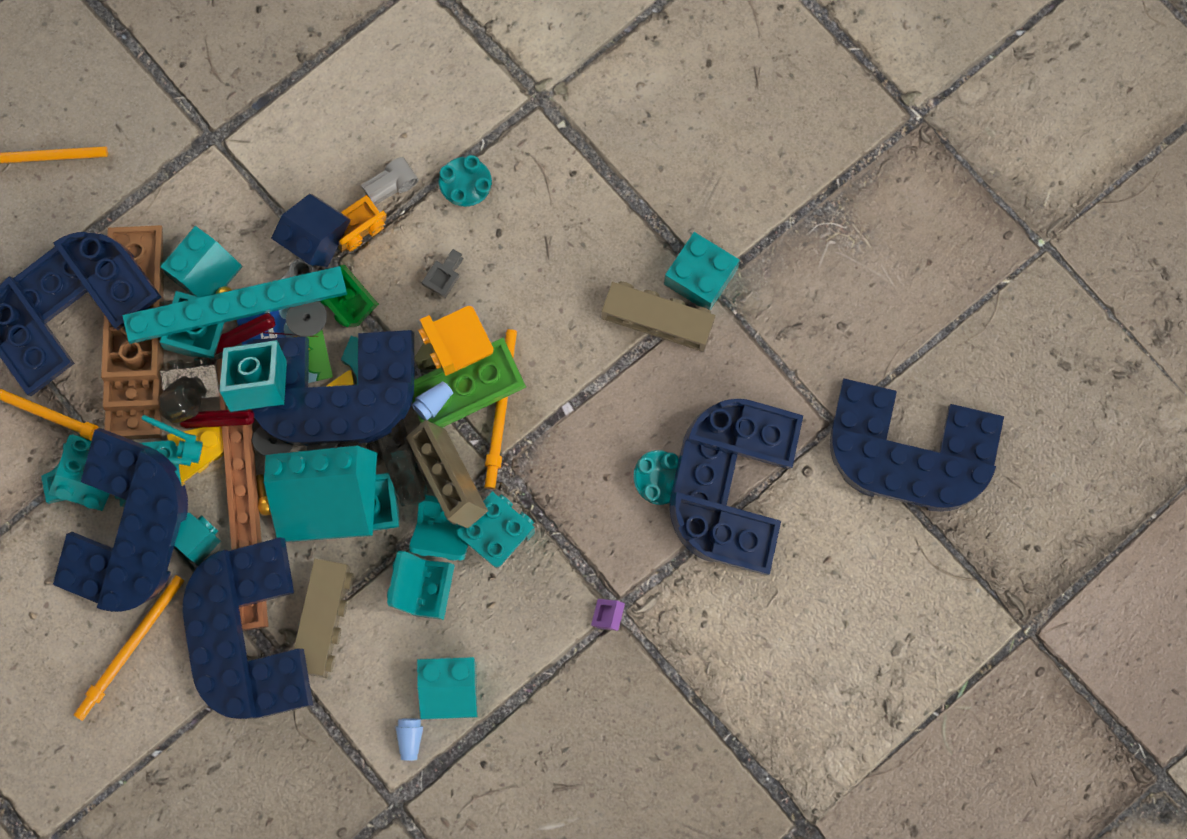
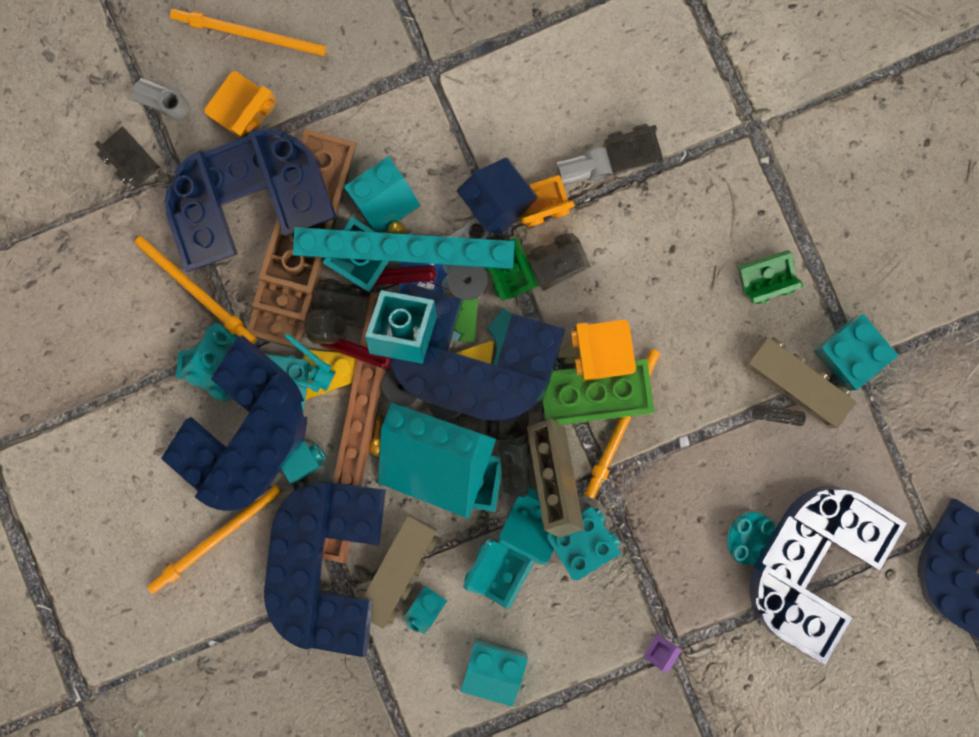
camera: 20 degrees right, 10 degrees up
light blue cone [395,718,424,761] -> none
light blue cone [412,381,453,420] -> none
dark grey plate [421,249,464,299] -> none
teal dish [439,155,492,207] -> none
none -> light orange bracket [204,71,277,138]
none -> teal bracket [402,586,447,634]
none -> clear smoke bracket [527,233,591,291]
none -> clear smoke bracket [602,124,663,176]
none -> green bracket [737,250,803,304]
none -> clear smoke axle [752,404,806,426]

